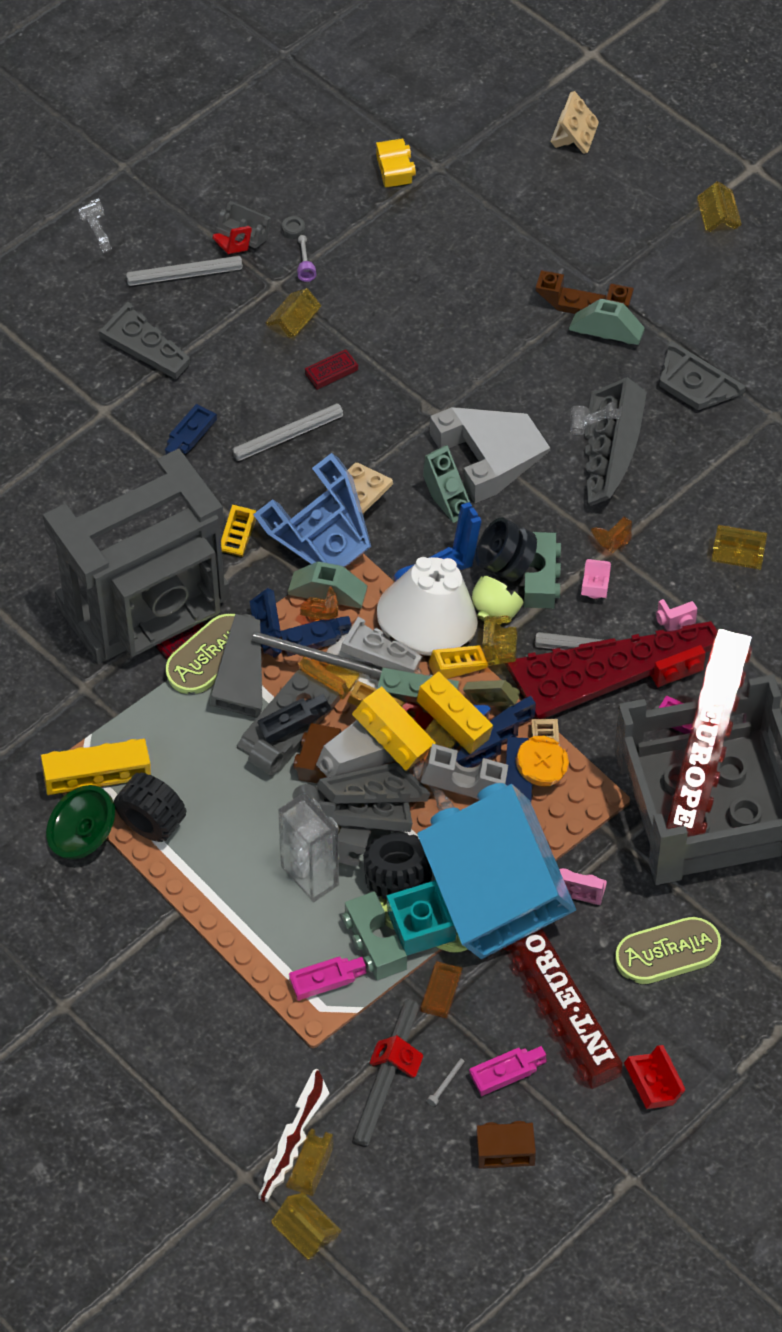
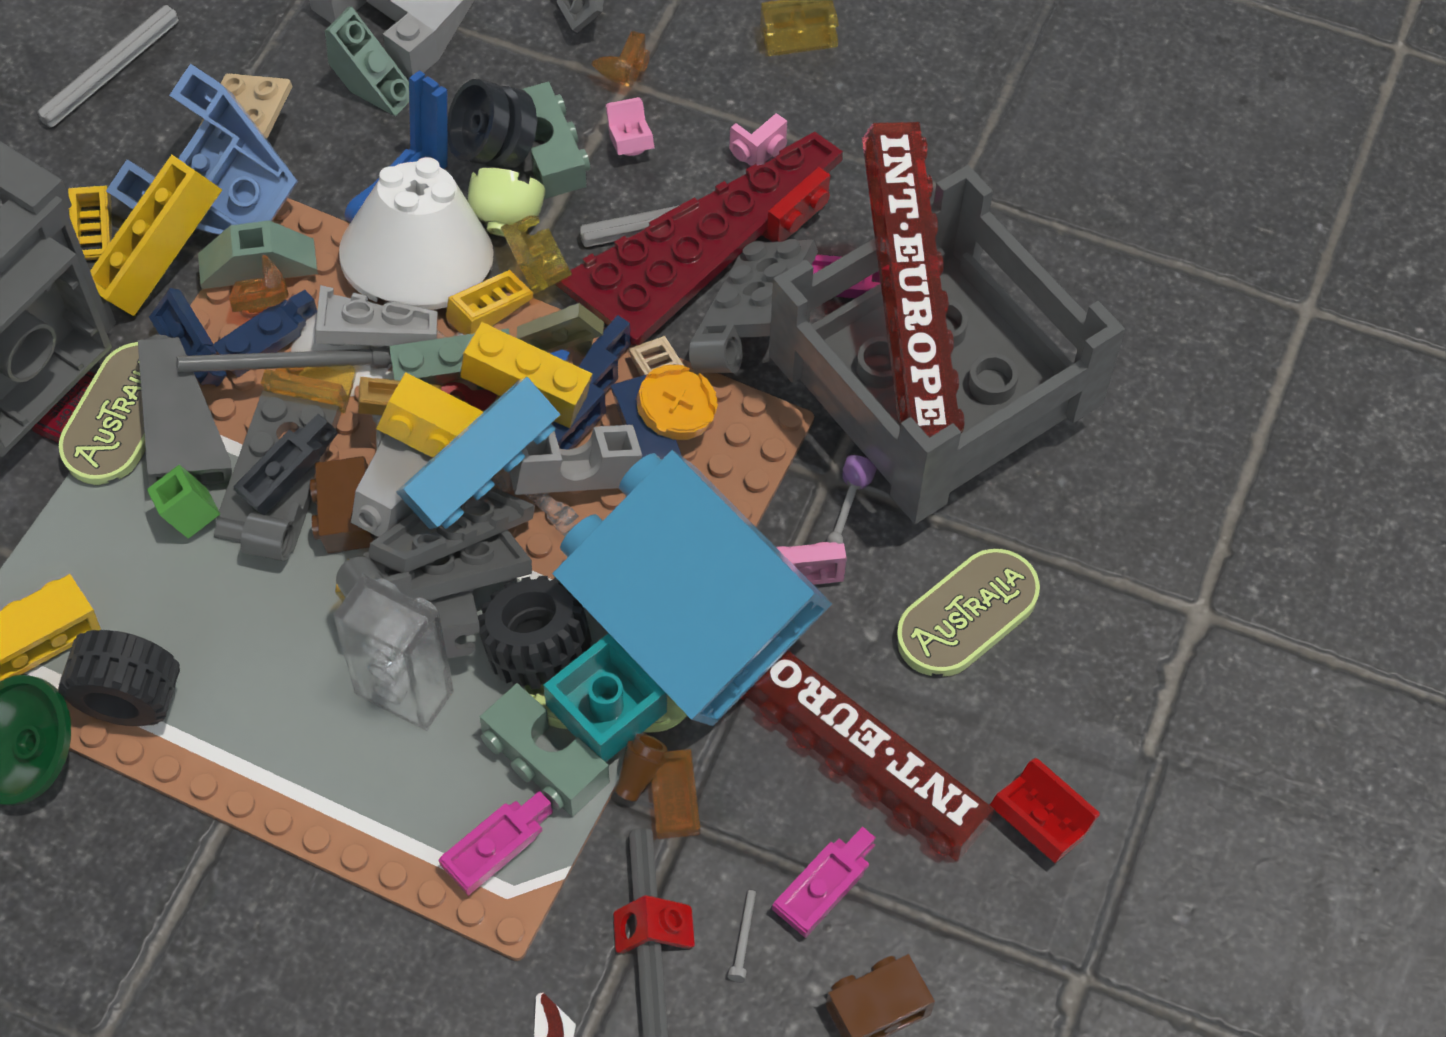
camera: 25 degrees left, 5 degrees up
none -> yellow brick [90,154,222,316]
none -> bright green brick [147,464,220,539]
none -> dark azure brick [396,377,561,529]
none -> reddish brown cone [614,734,667,801]
none -> dark grey hinge [689,239,818,374]
none -> hinge [827,455,877,544]

